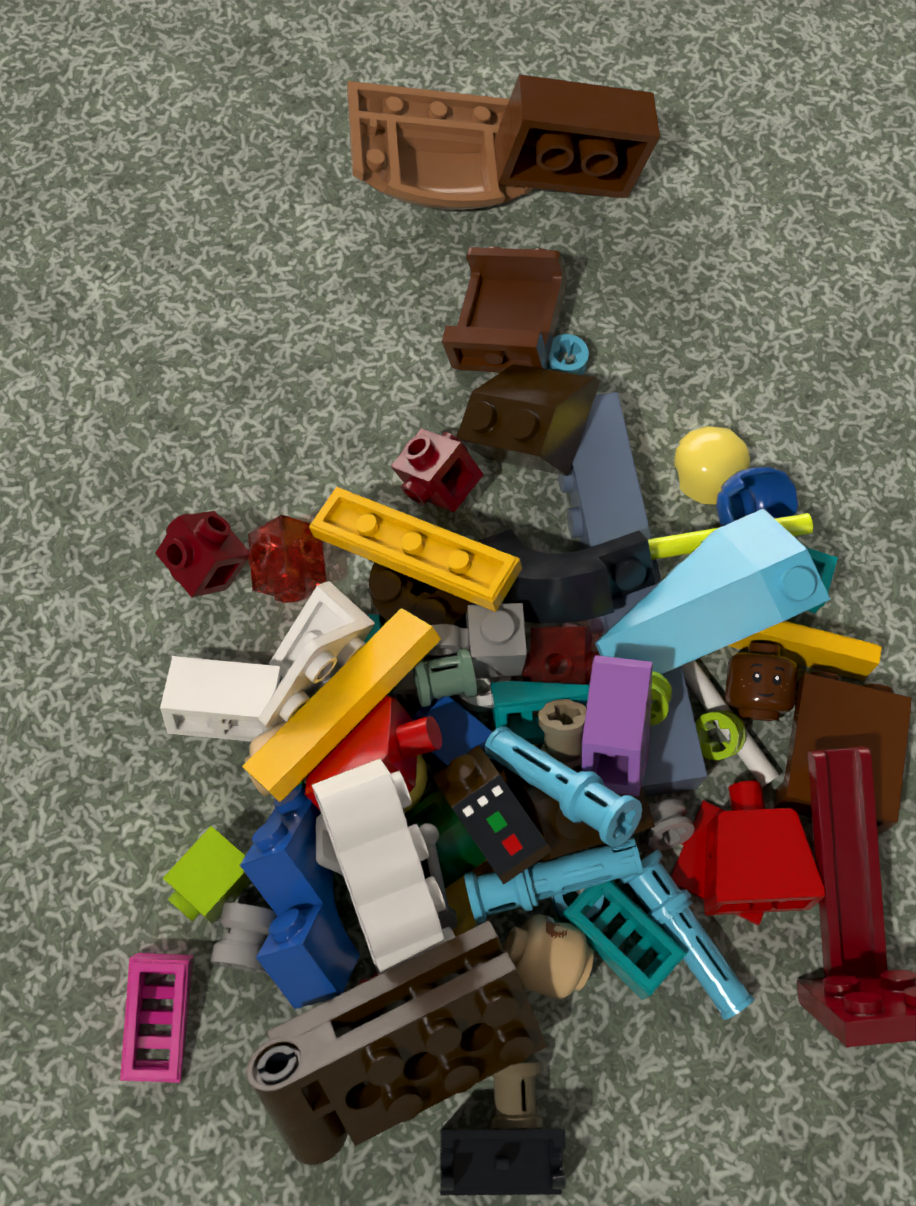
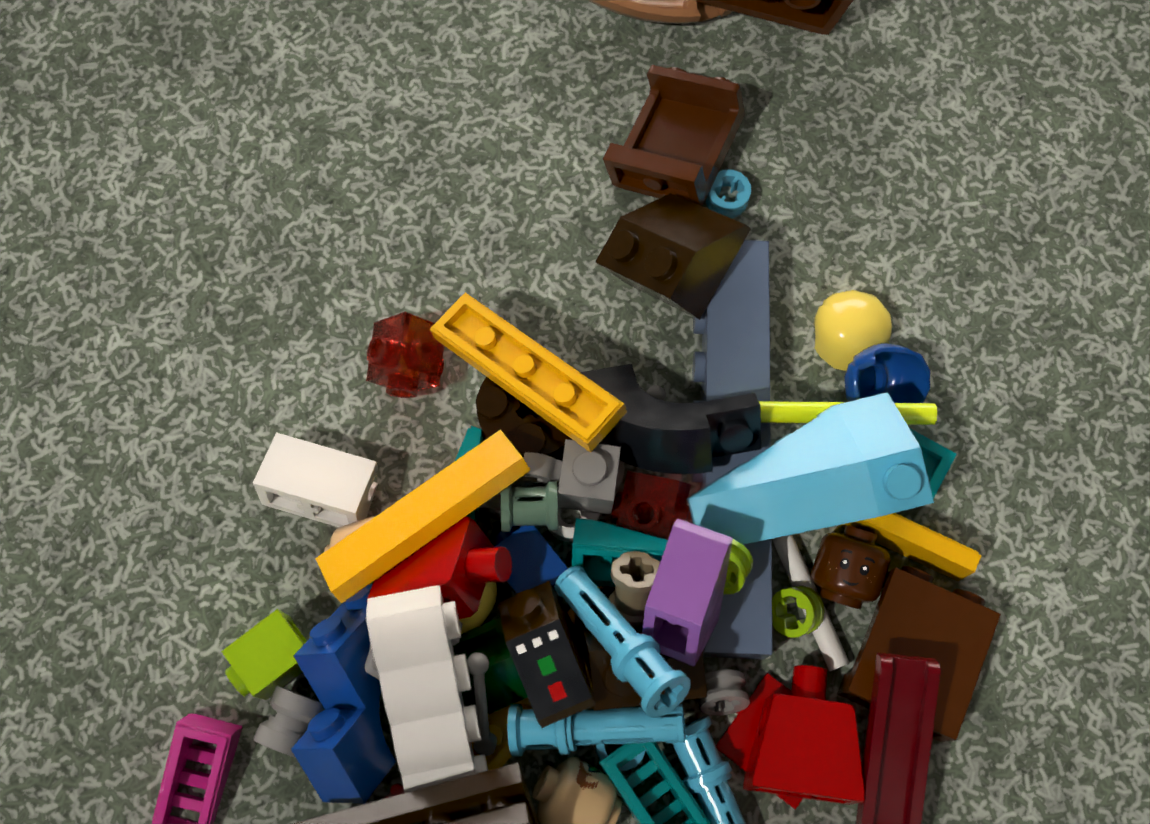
camera: 15 degrees right, 5 degrees up
dark red brick [155,511,252,598] -> none
white bracket [258,581,375,728] -> none
dark red brick [391,428,484,513] -> none

